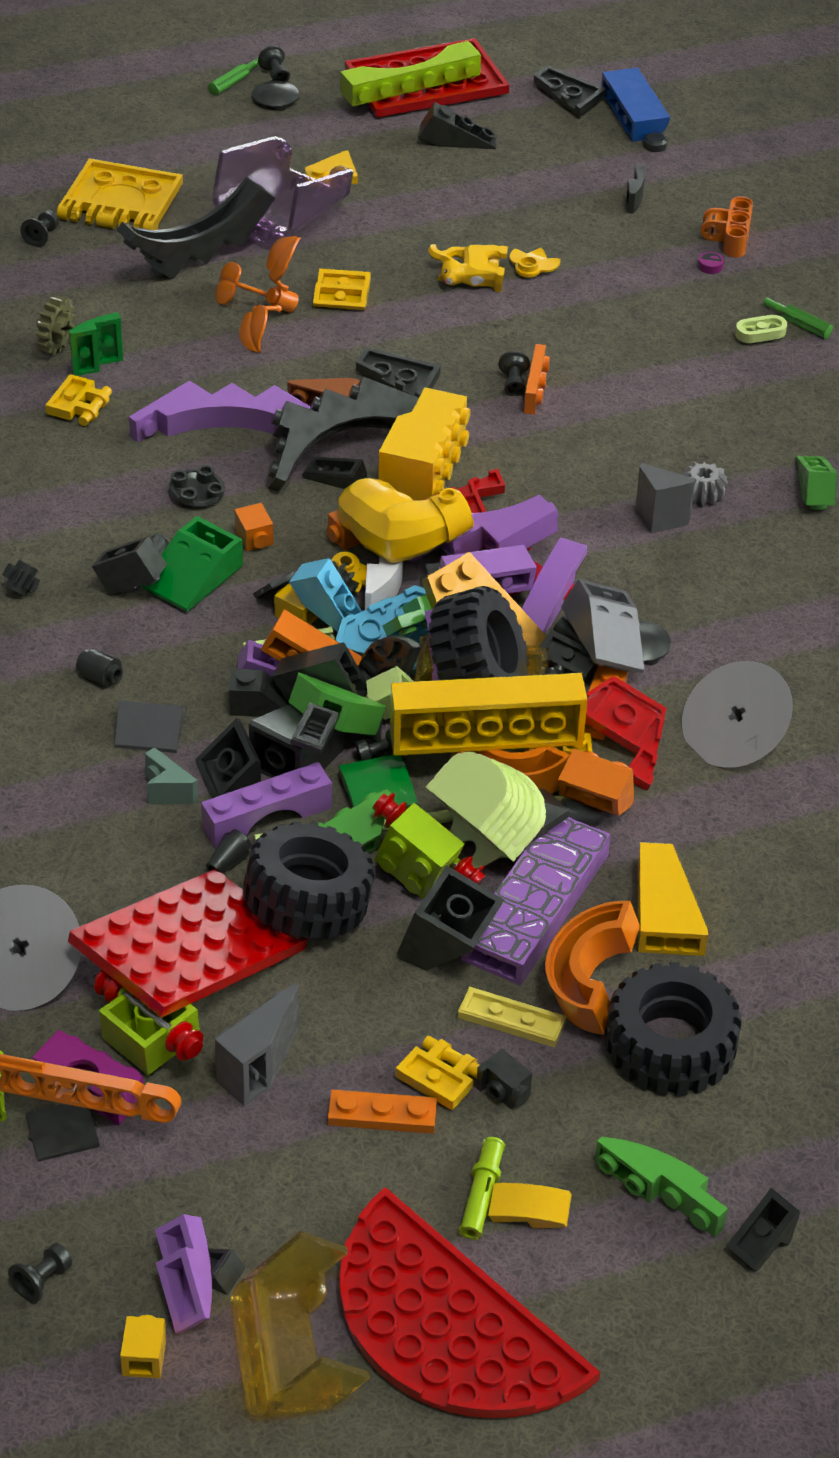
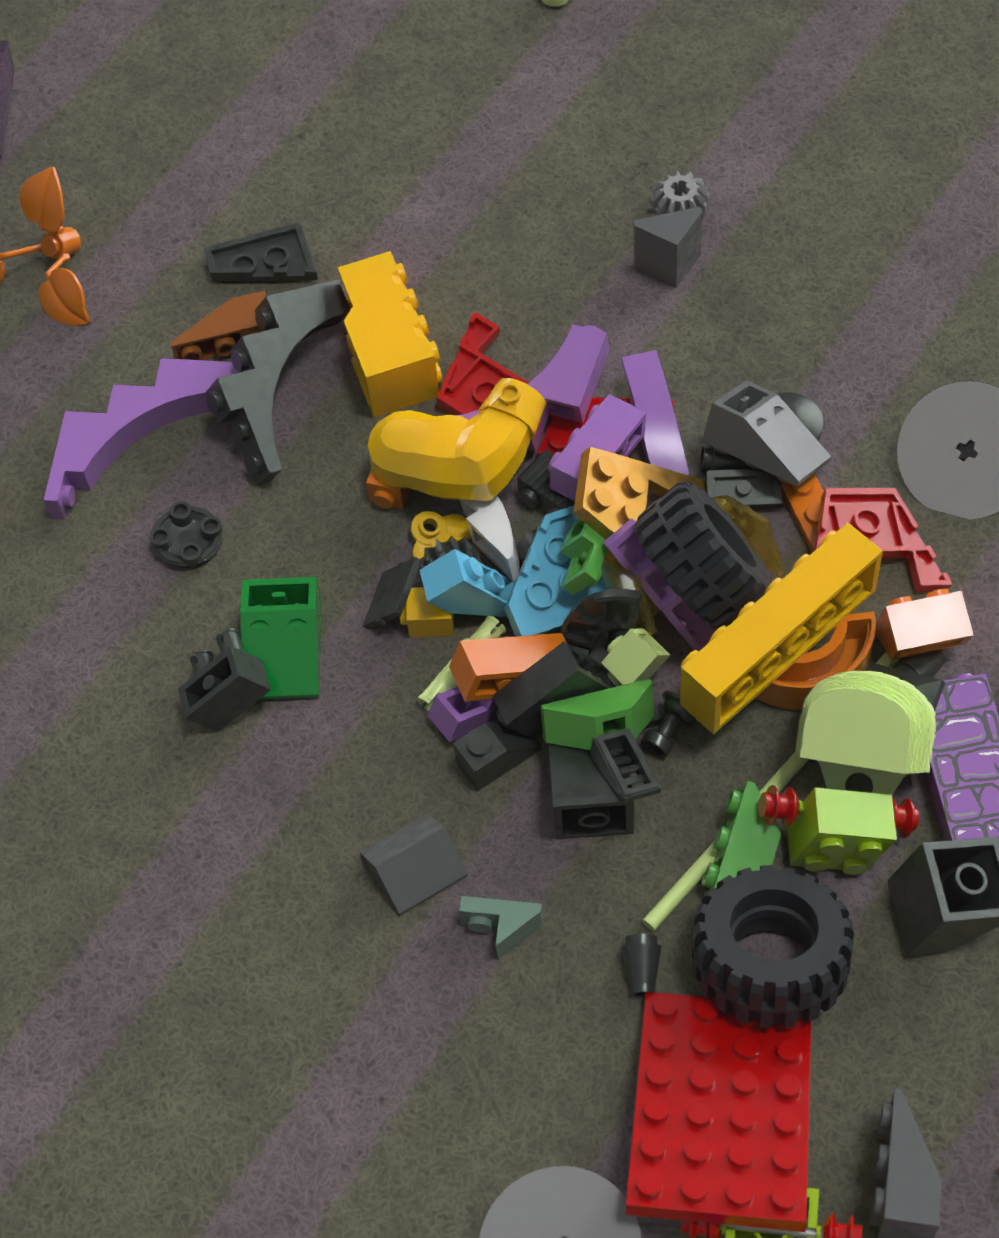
camera: 30 degrees left, 15 degrees up
pearl dark grey gear [2,559,41,595] -> none
pearl dark grey brick [76,649,123,687] -> none
pearl dark grey slope [195,718,261,798] -> none
medium lavender arch [201,762,332,849] -> none
orange brick [234,503,274,551] -> none
pearl dark grey slope [302,457,367,489] -> none
yellow slope [313,268,371,310] -> none
green slope [338,755,418,810] -> none
yellow animal [428,244,508,292] -> none
pearl dark grey piece [498,351,530,396] -> none
yellow plate [509,248,560,278] -> none
orange plate [524,344,550,415] -> none
bright green slope [796,456,837,510] -> none

